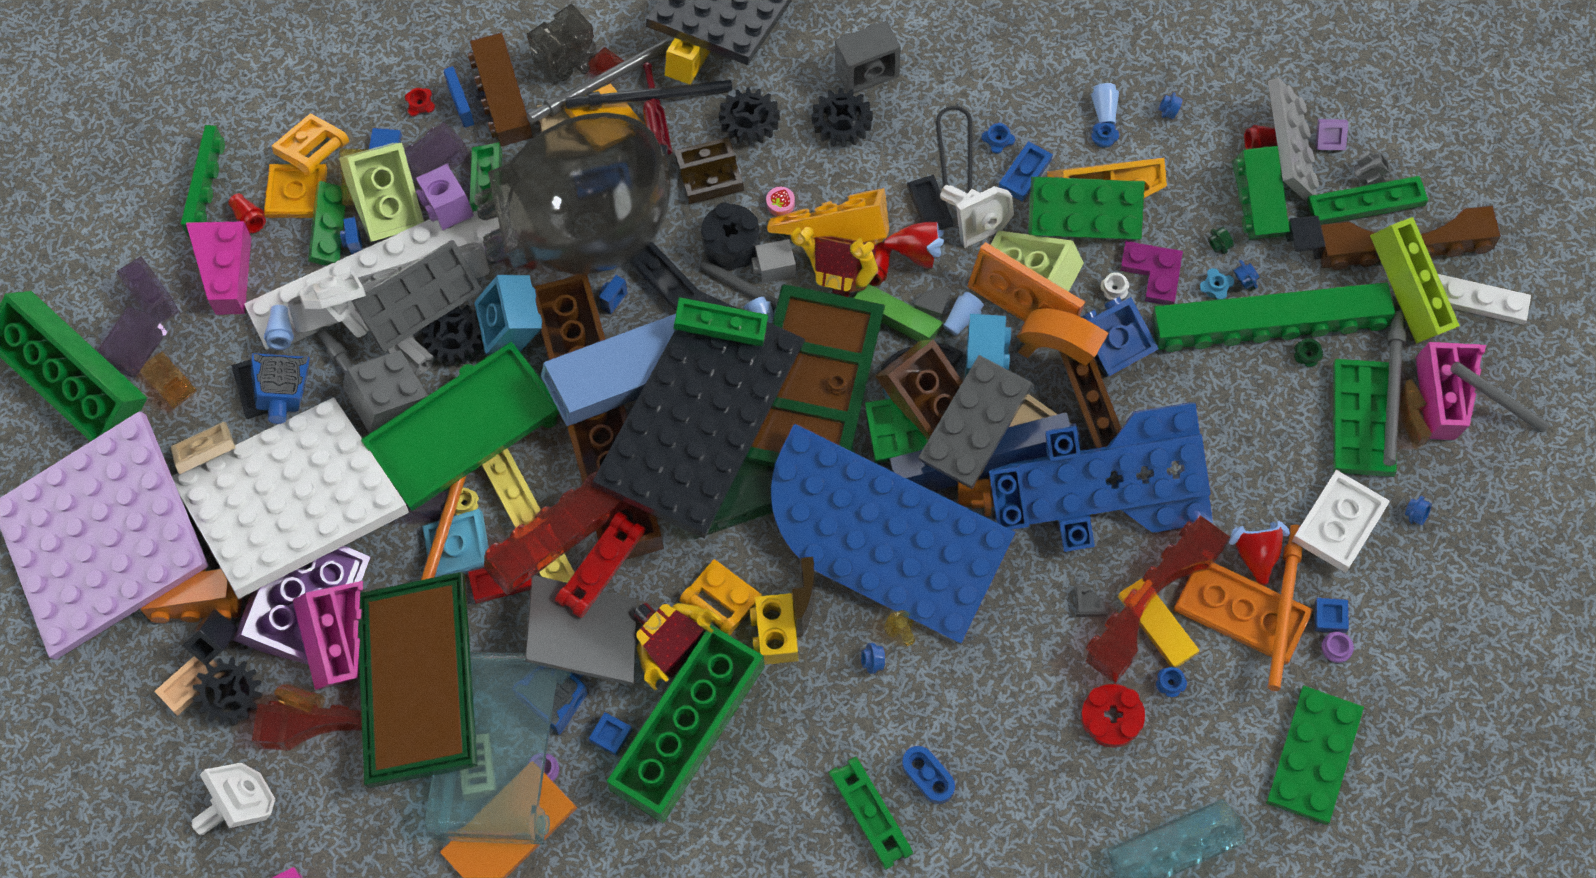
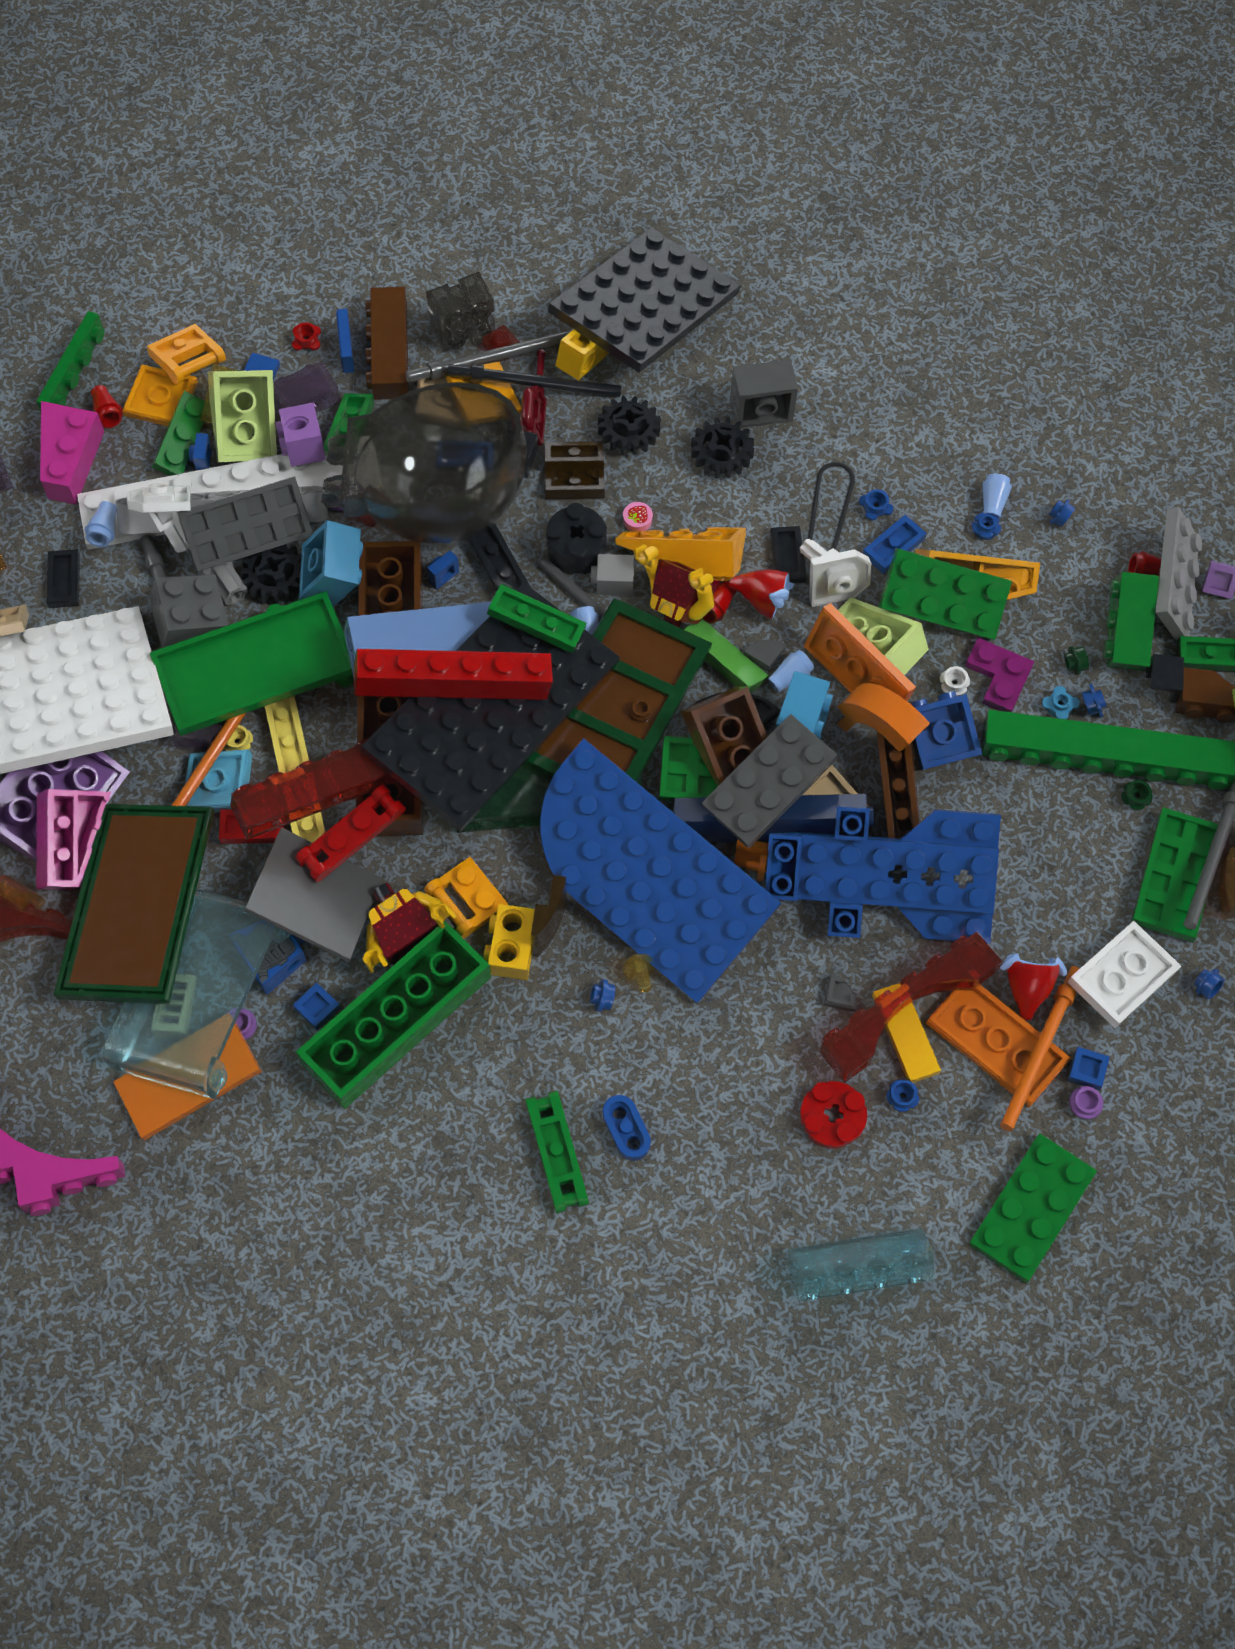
camera: 10 degrees right, 0 degrees up
torso [251,353,310,424] -> none
none -> red brick [354,649,553,700]

